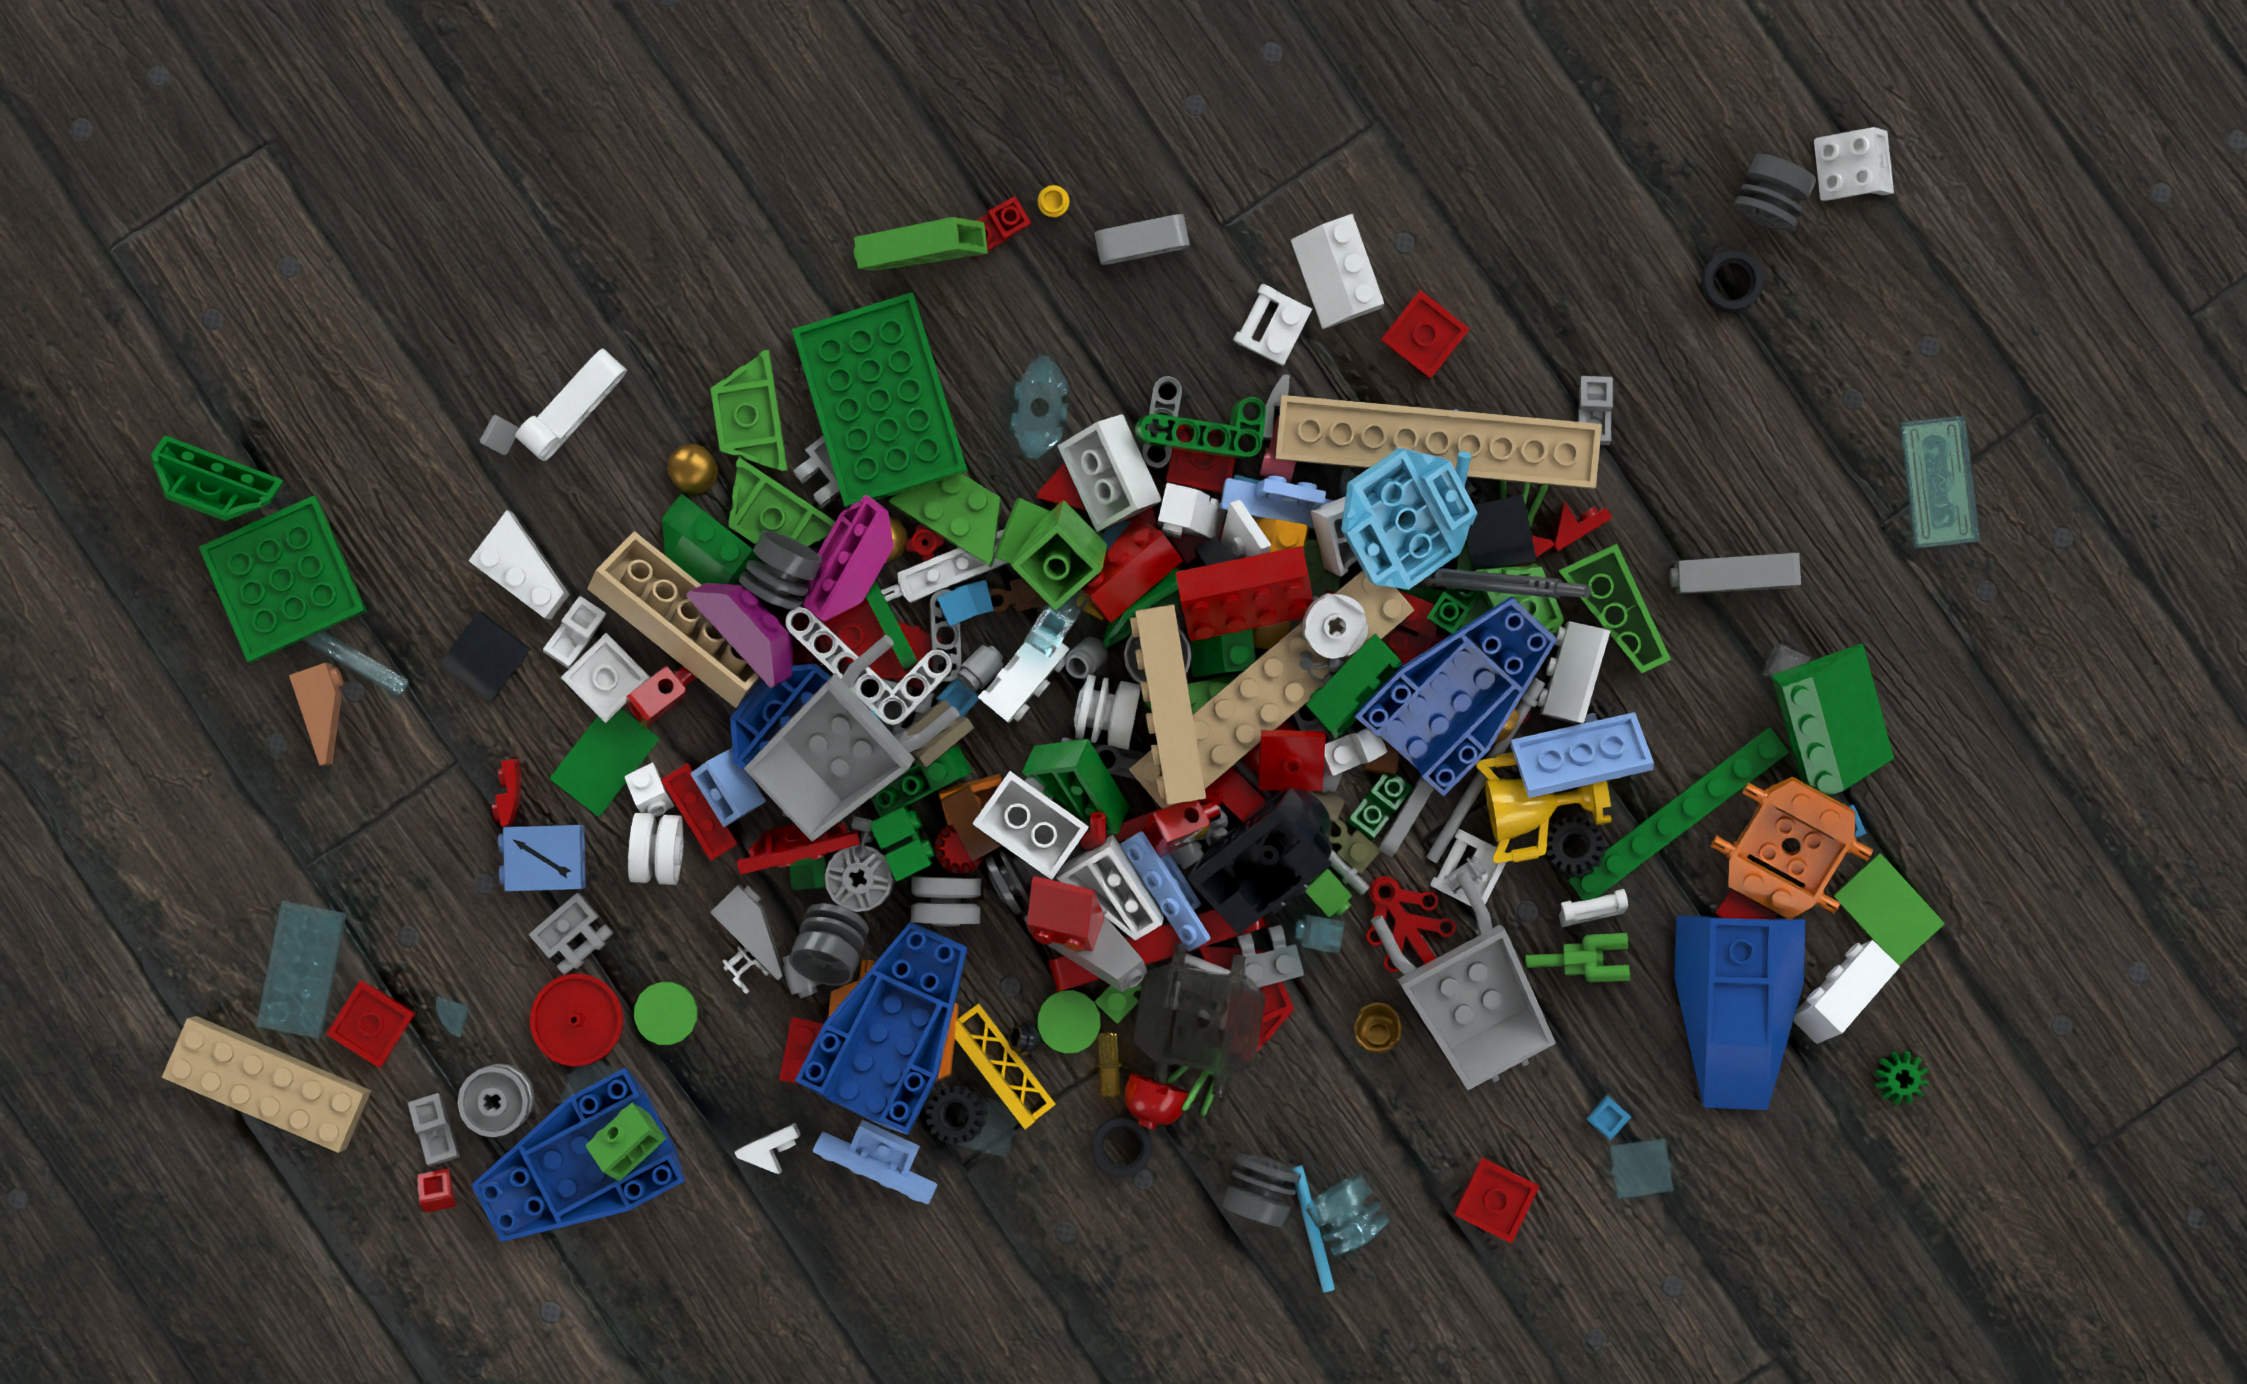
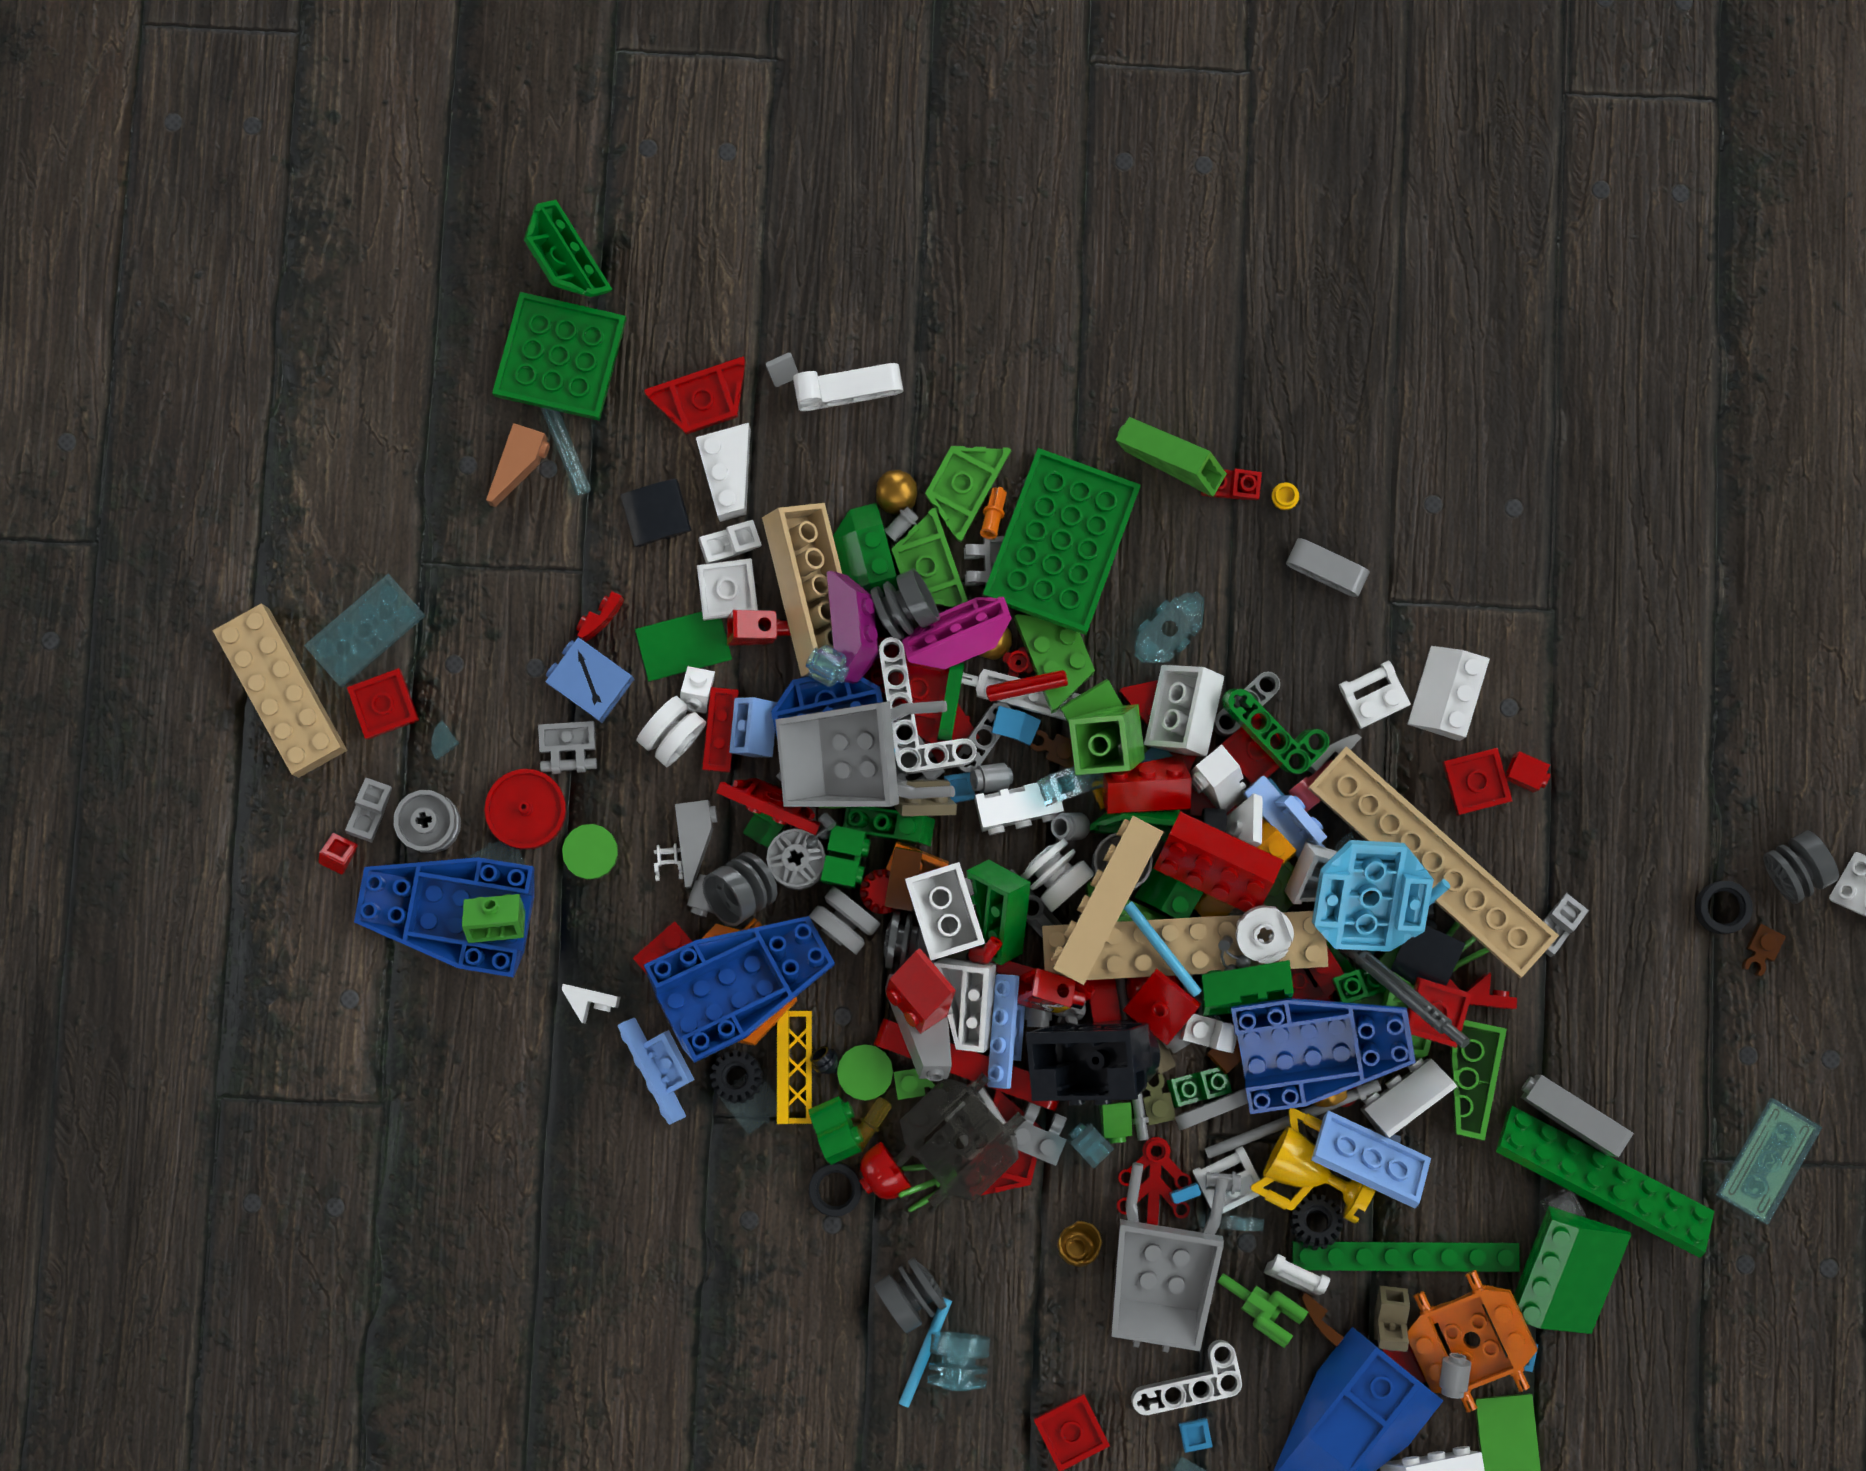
camera: 35 degrees right, 5 degrees down
none -> red wing [644,356,746,435]
none -> clear light blue head [806,645,850,687]
none -> green brick [808,1096,863,1165]
none -> light grey pin [884,507,919,542]
none -> orange axle [980,487,1007,539]
none -> red axle [986,670,1068,701]
none -> medium azure bar [1124,901,1202,997]
none -> white beam [1131,1340,1242,1415]
none -> dark azure tile [1169,1183,1201,1204]
none -> clear light blue piece [1218,1216,1264,1231]
none -> reddish brown slope [1298,1291,1344,1346]
none -> dark tan brick [1374,1286,1410,1352]
none -> red plate [1407,977,1472,1048]
none -> light grey brick [1439,1353,1472,1399]
none -> green plate [1495,1106,1715,1258]
none -> red brick [1505,751,1551,793]
none -> reddish brown plate [1742,924,1786,977]

